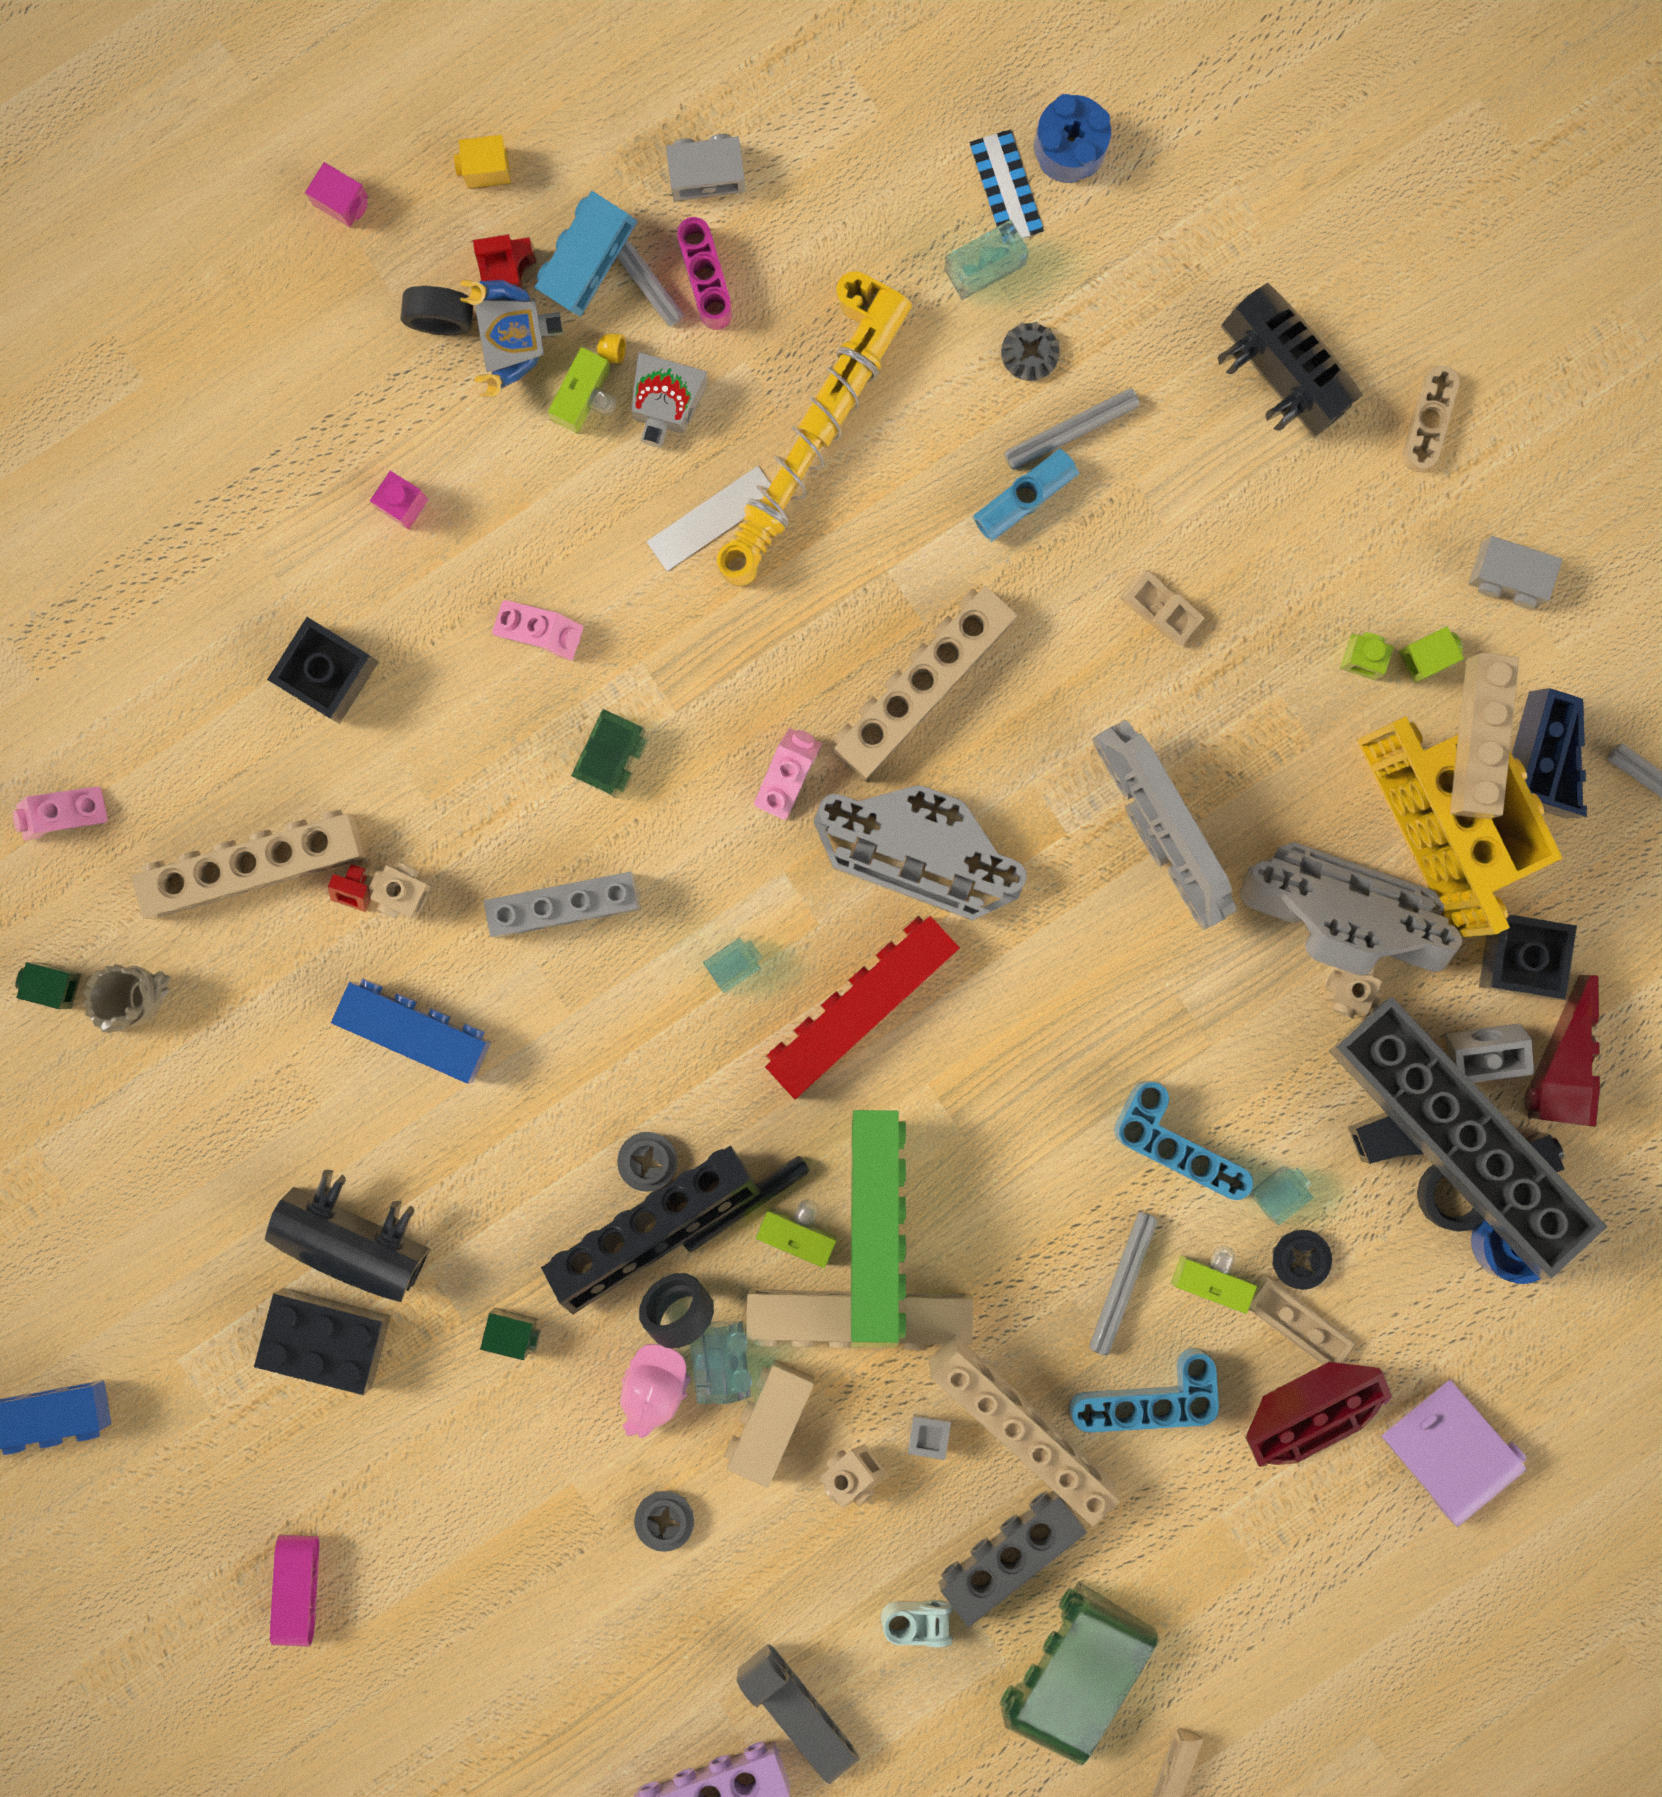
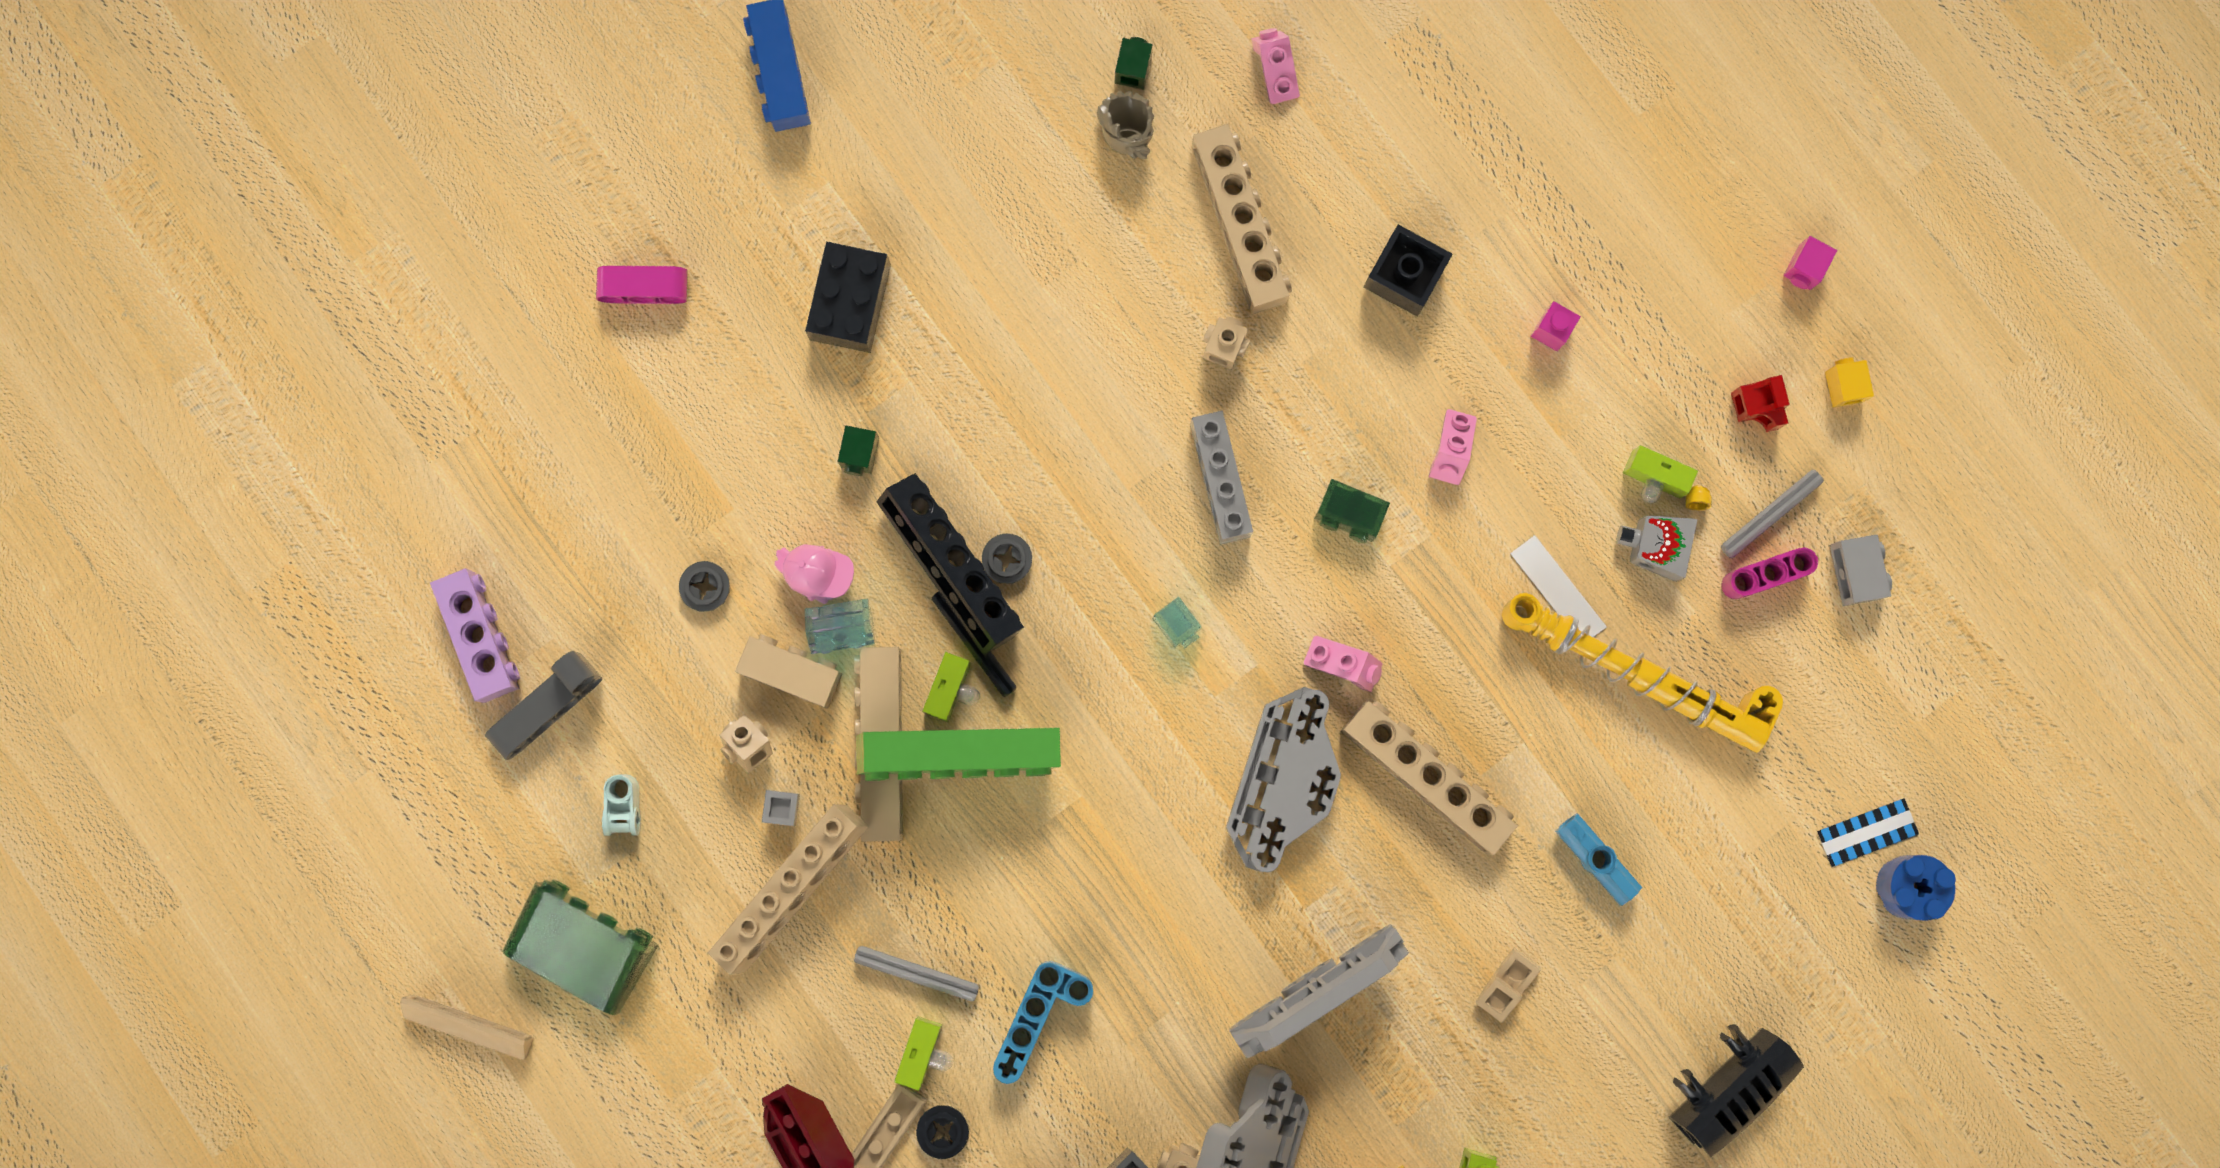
camera: 85 degrees right, 5 degrees down
black piece [264,1170,431,1302] -> none
red tile [328,864,371,912] -> none
blue brick [331,978,491,1084] -> none
black tyre [400,286,473,336] -> none
torso [460,279,563,397] -> none
dark azure brick [534,190,638,317] -> none
black tyre [639,1273,714,1348] -> none
red brick [765,915,960,1100] -> none
dark grey brick [939,1490,1087,1627] -> none
clear light blue brick [944,220,1029,300] -> none
dark grey gear [1001,321,1060,381] -> none
light grey axle [1004,388,1140,470] -> none
dark azure beam [1068,1348,1219,1433] -> none
clear light blue brick [1250,1165,1314,1225] -> none

